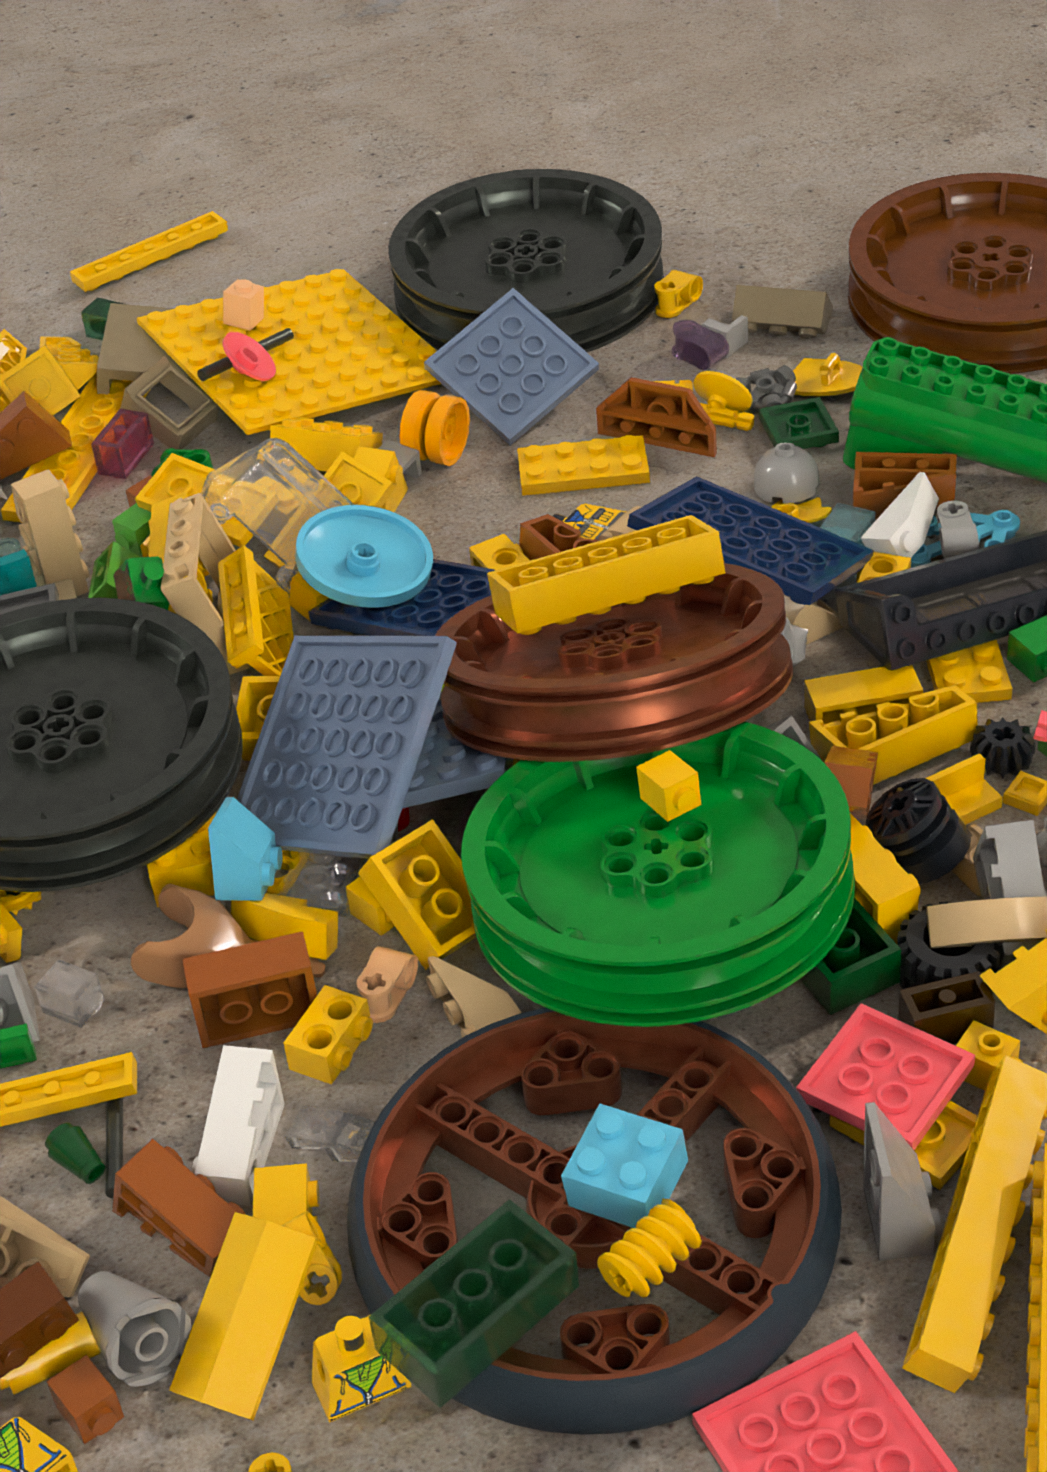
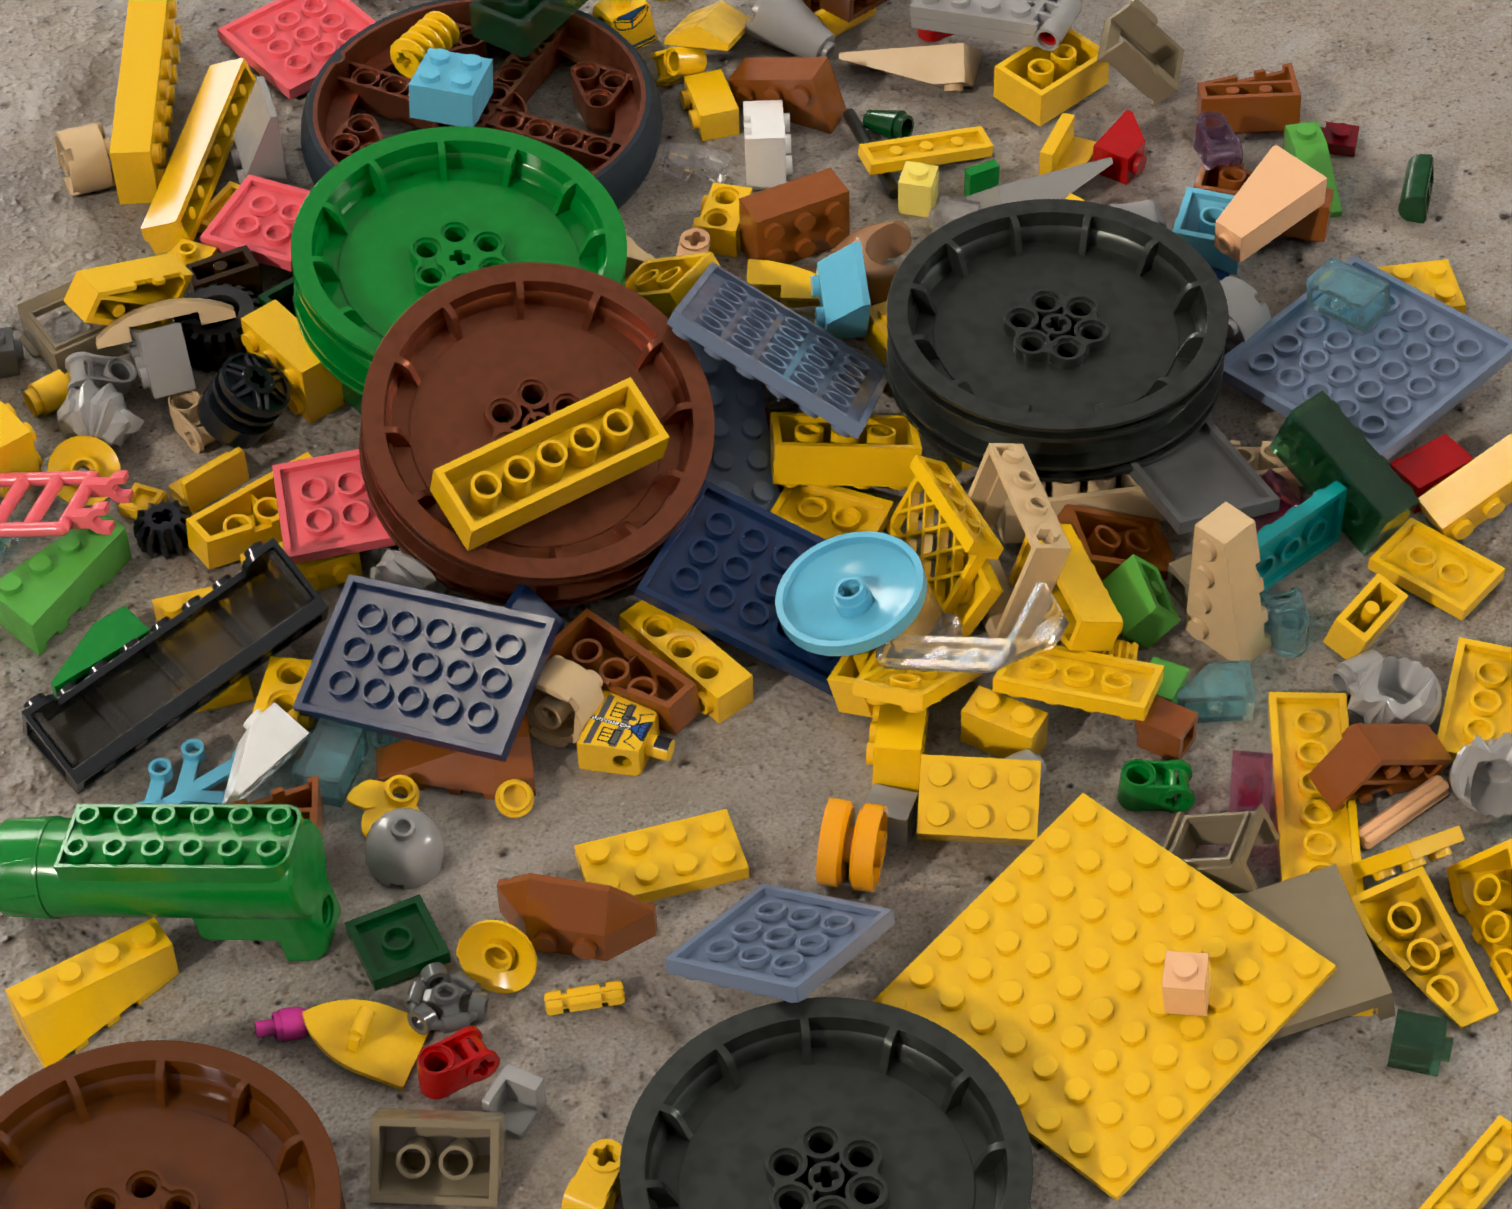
camera: 165 degrees right, 5 degrees up
green torso [113,556,170,610] -> none
pearl dark grey bar [197,328,294,381] -> none
coral dish [222,332,276,381] -> none
yellow brick [636,750,702,822] -> none
clear purple piece [672,320,729,370] -> none
dark orange wedge [824,746,878,826] -> none
light grey piece [937,500,979,558] -> none
none -> coral plate [272,449,396,564]
none -> red piece [417,1026,500,1099]
none -> light yellow brick [898,161,939,218]
none -> clear light blue slope [1176,660,1256,723]

